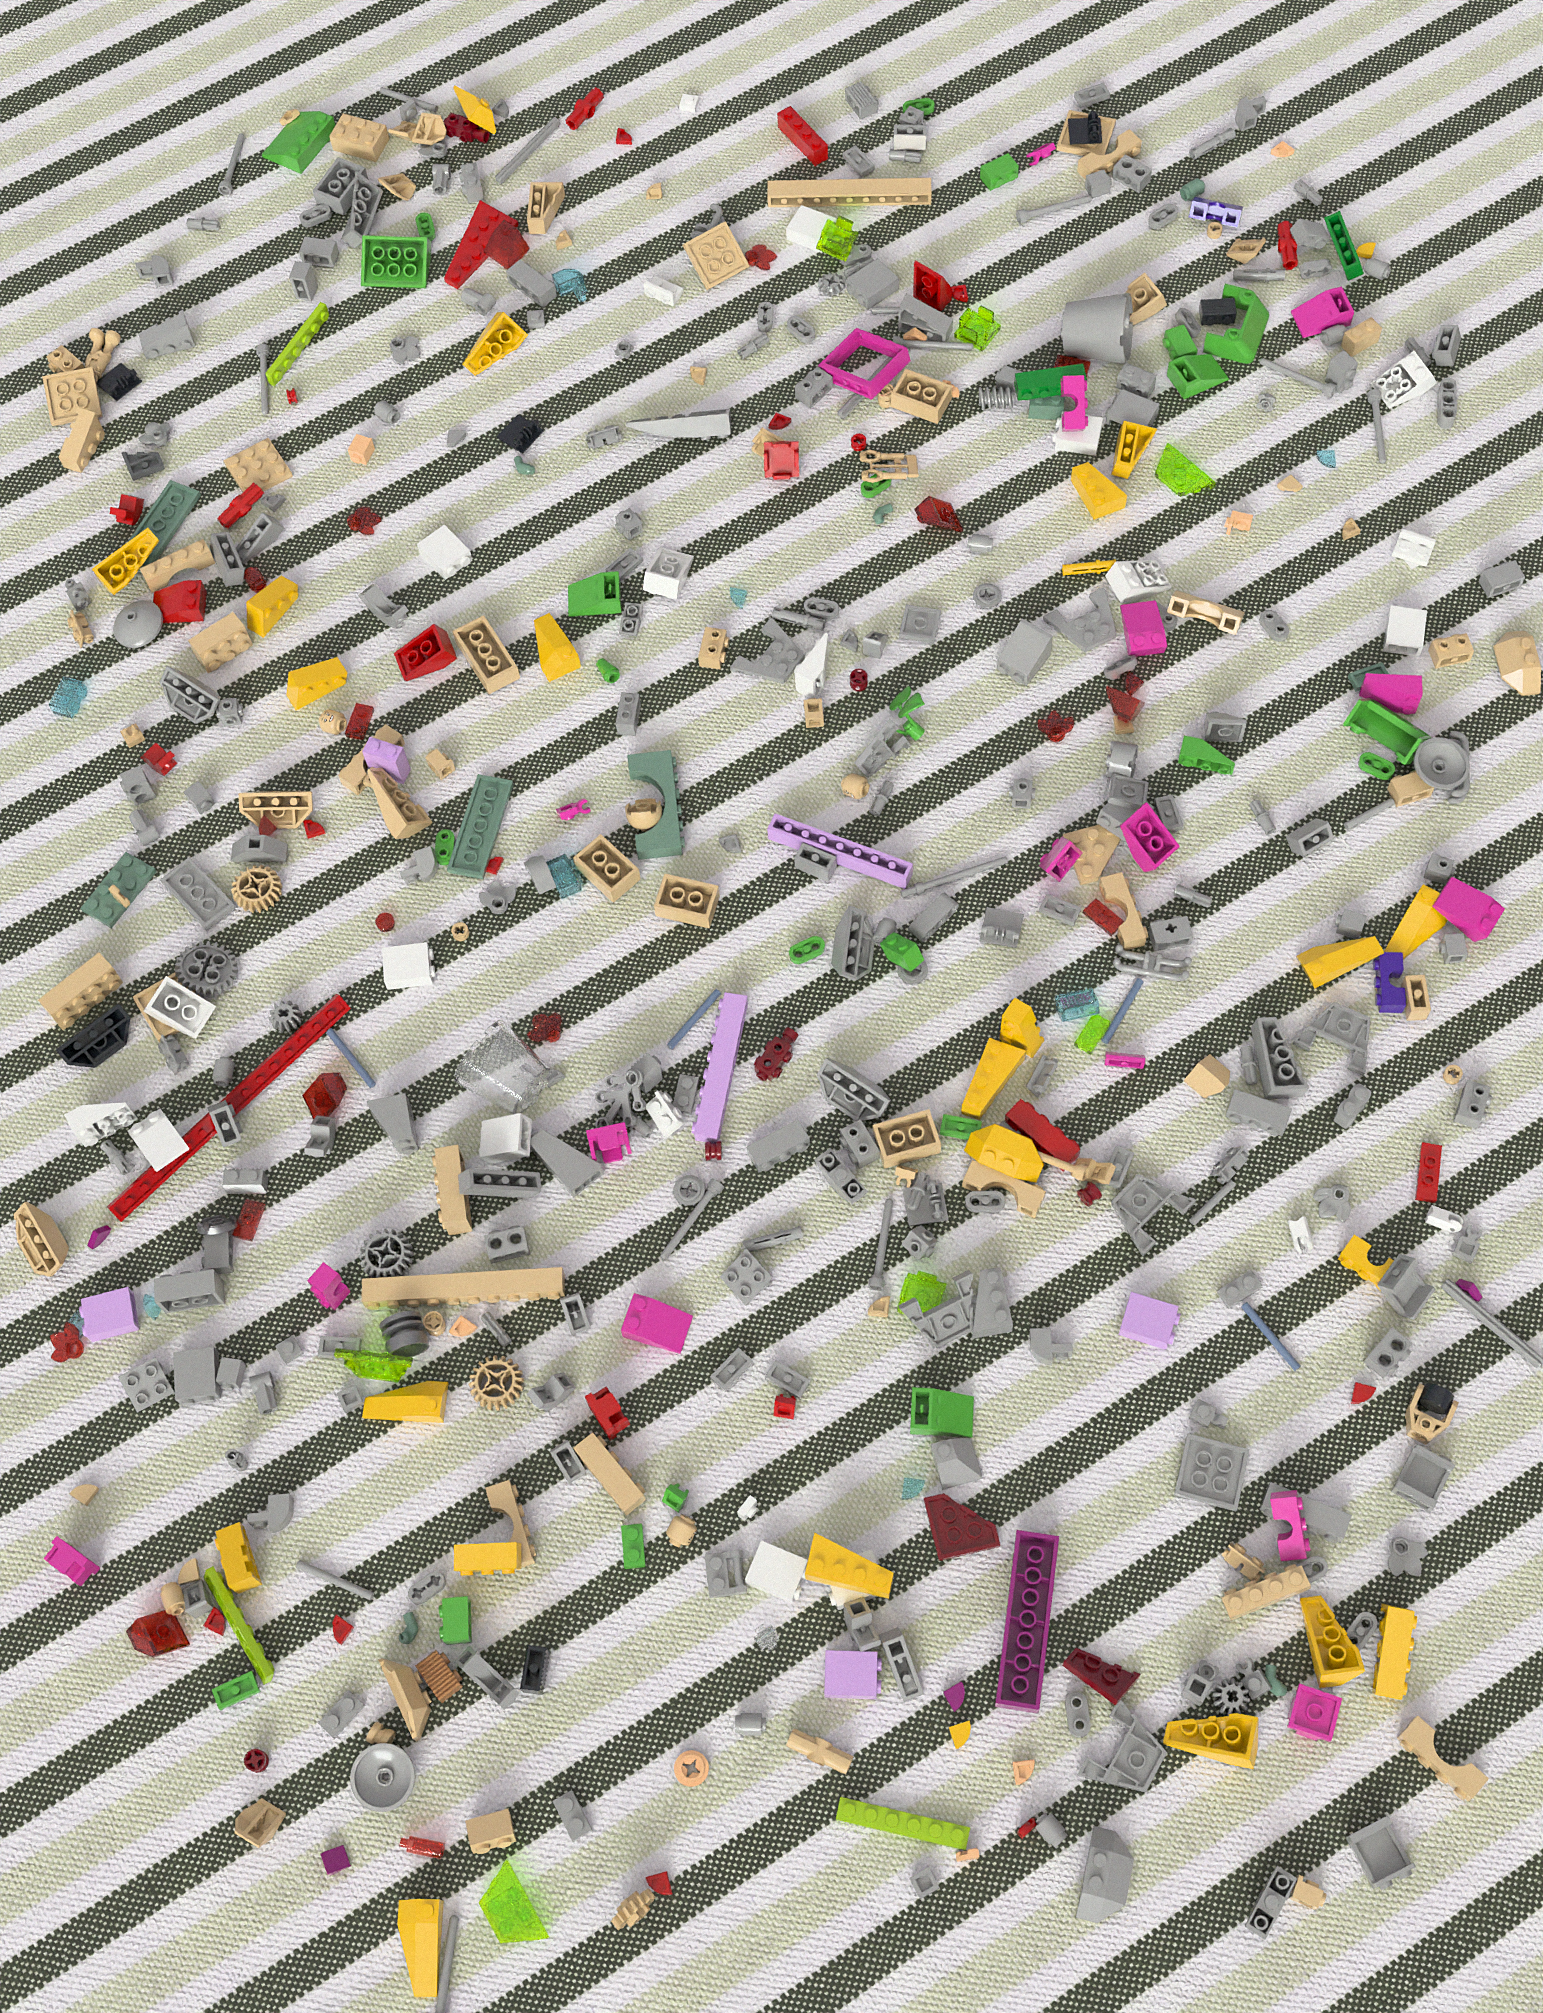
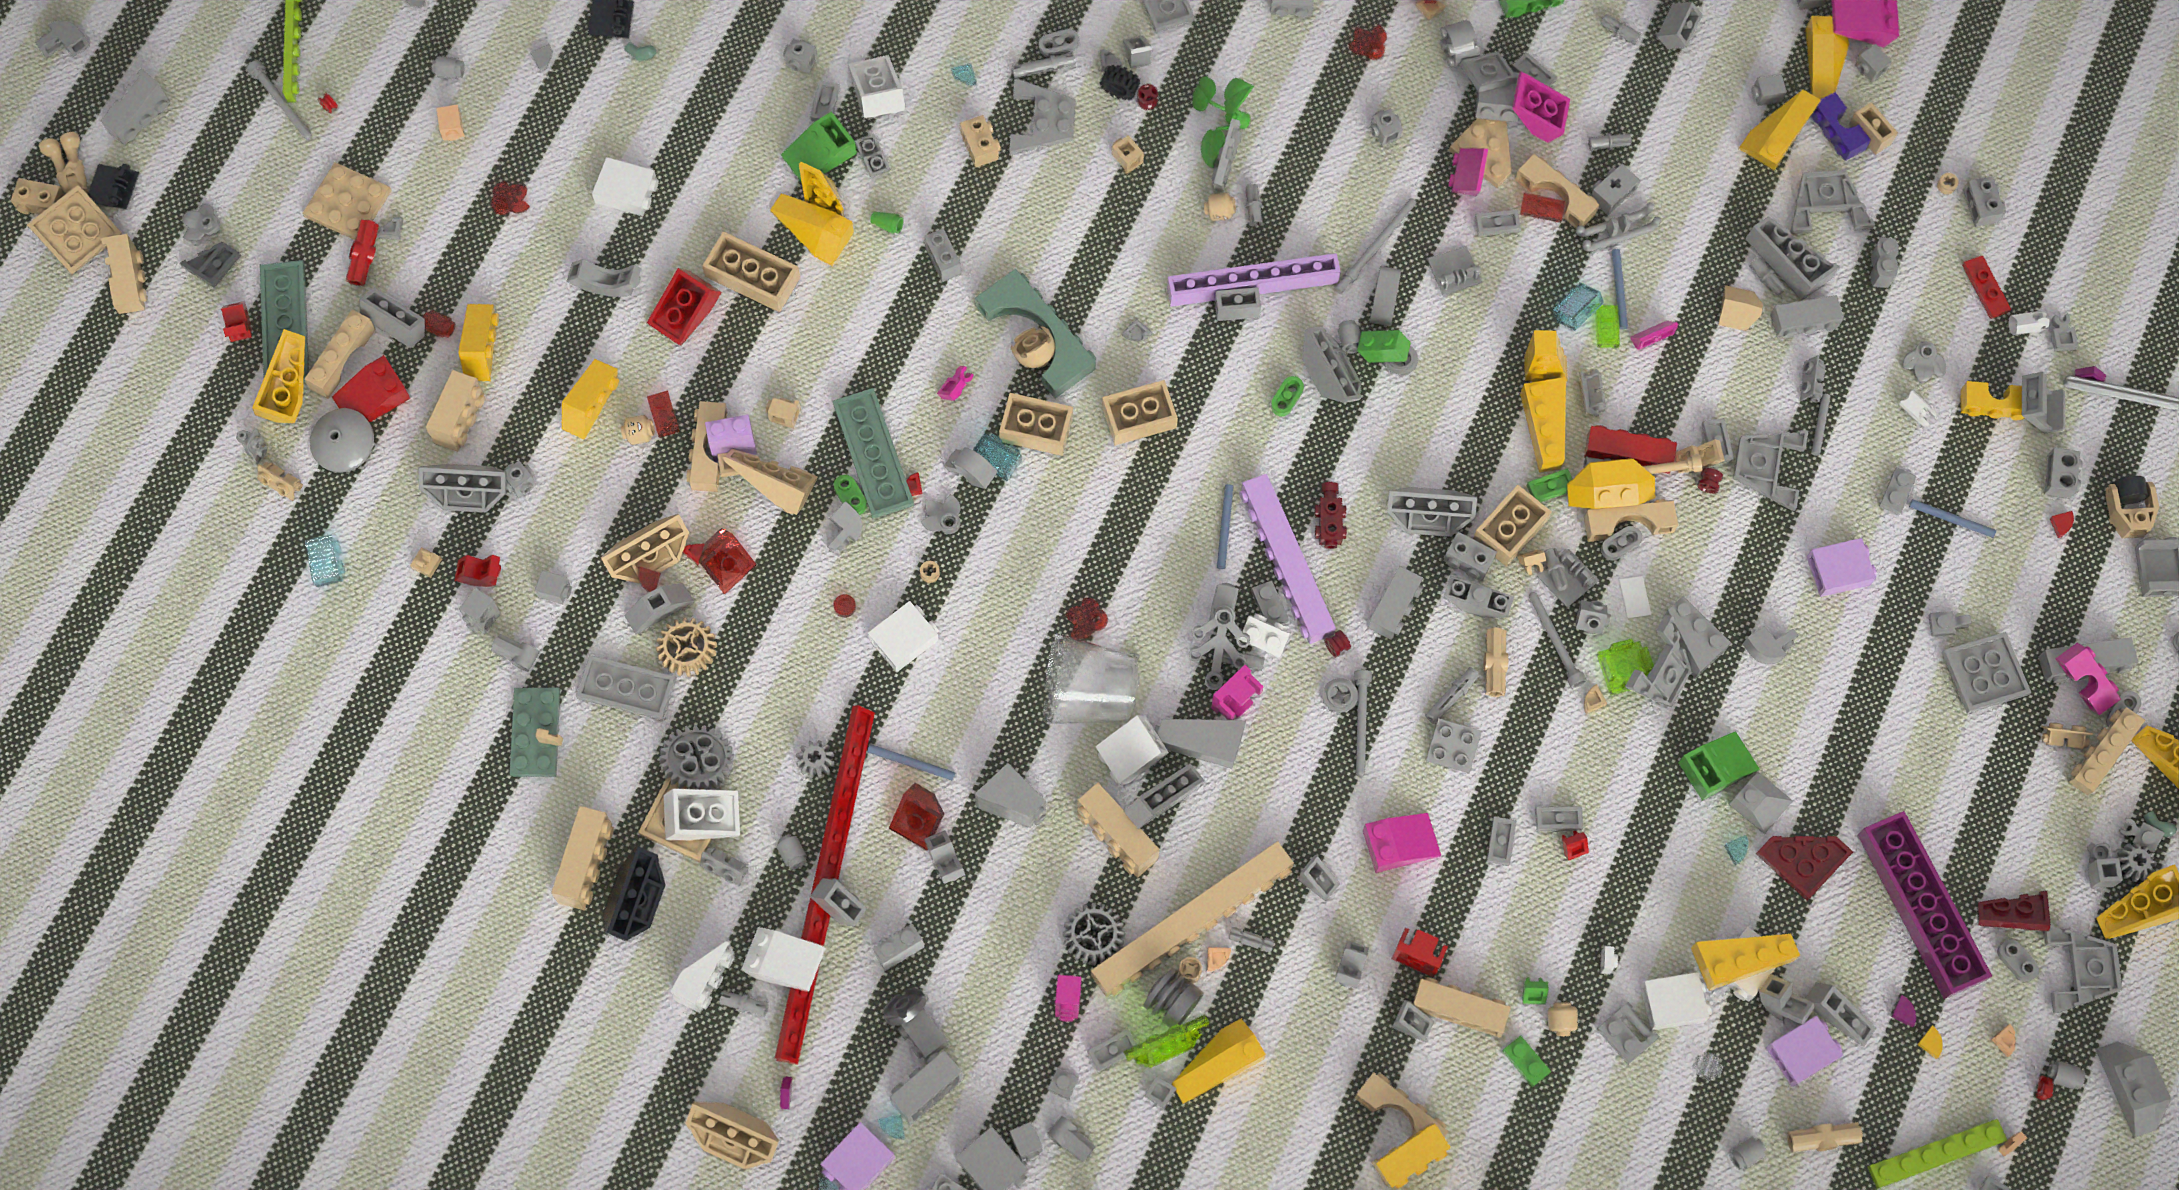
camera: 40 degrees left, 5 degrees up
clear red plate [232,1199,266,1242] -> none
light grey slope [236,512,284,564] -> none
tan gear [469,1355,524,1411] -> none
light grey brick [484,1226,530,1264] -> none
white slope [794,633,829,698] -> none
none -> clear red slope [698,528,757,594]
none -> yellow wedge [799,162,844,217]
none -> black tyre [1100,65,1141,101]
none -> tan piece [1483,627,1508,697]
none -> white sticker [1619,576,1651,618]

